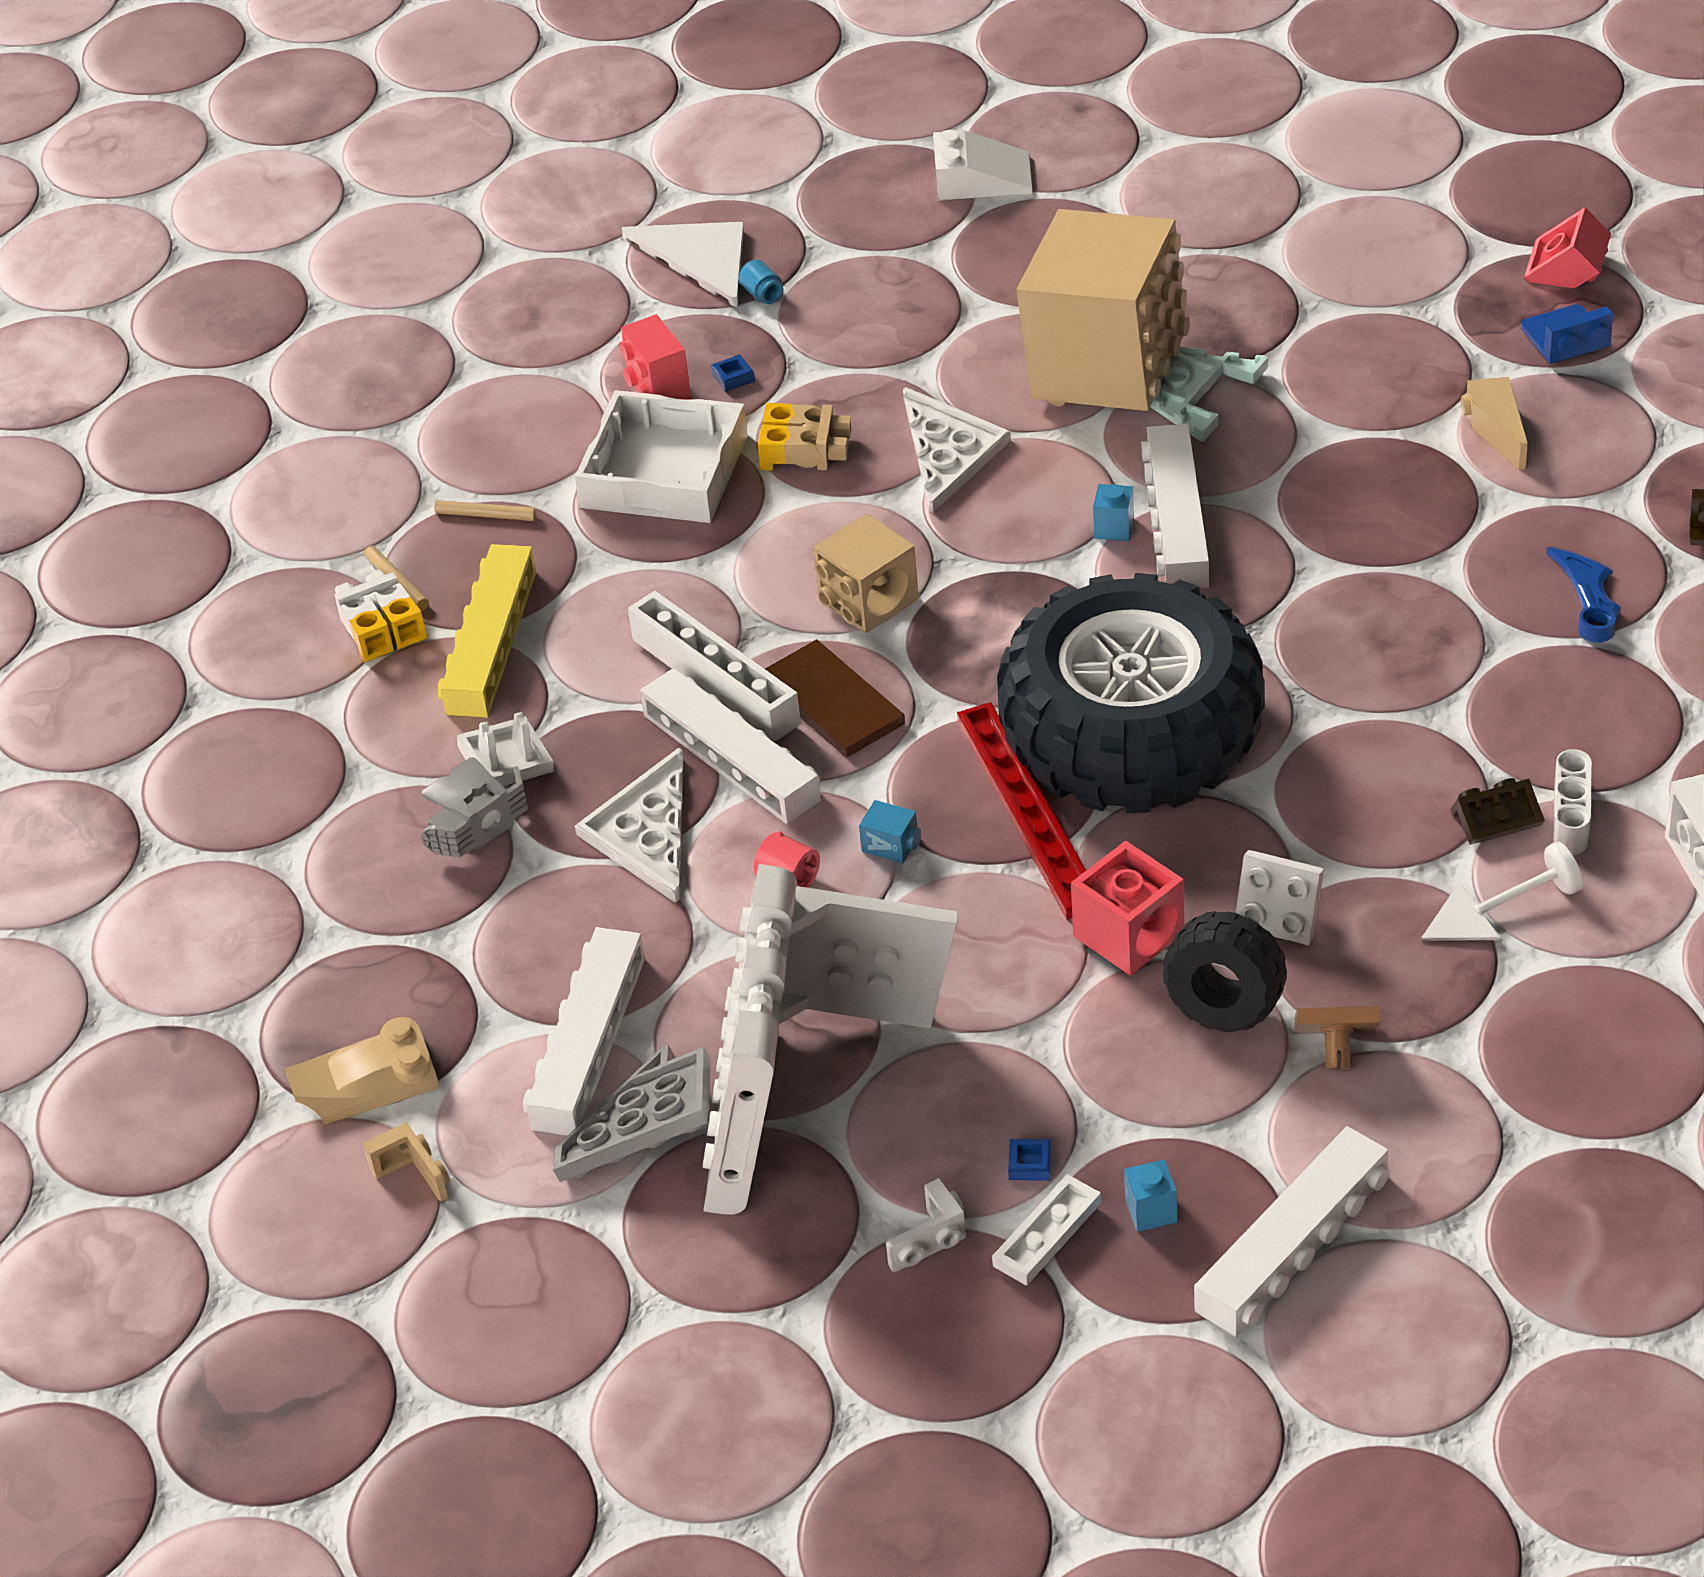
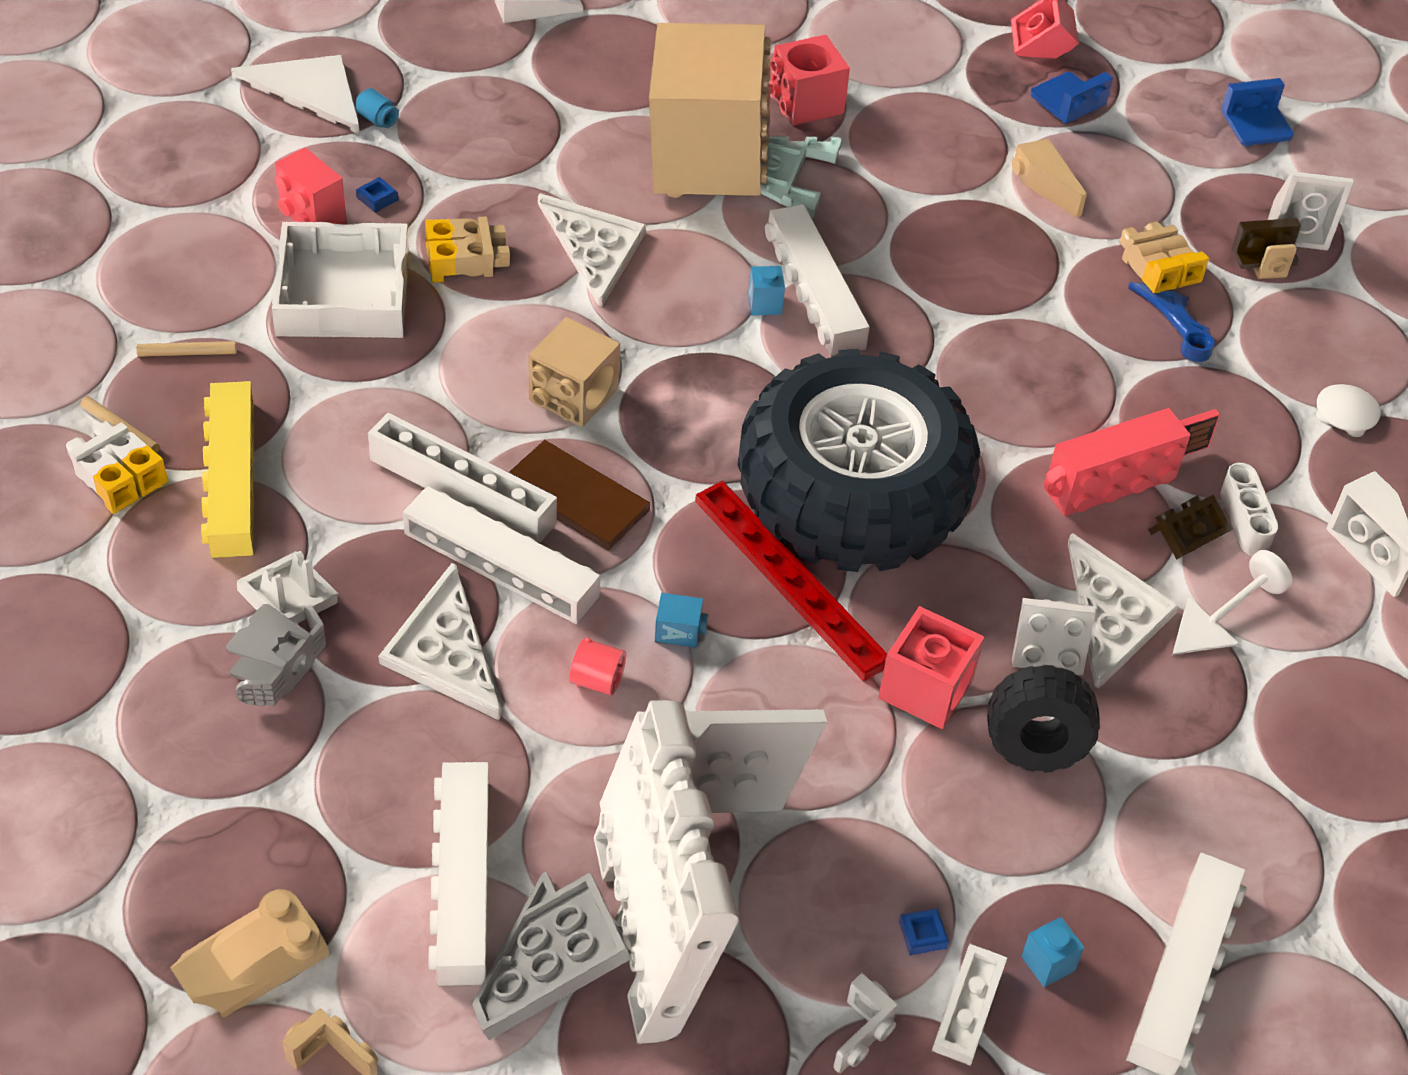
camera: 25 degrees left, 5 degrees up
medium nougat tile [1294,1006,1381,1070] -> none
none -> coral brick [770,34,850,125]
none -> coral piece [1043,408,1220,516]
none -> white tile [1068,533,1179,689]
none -> hips [1119,221,1210,294]

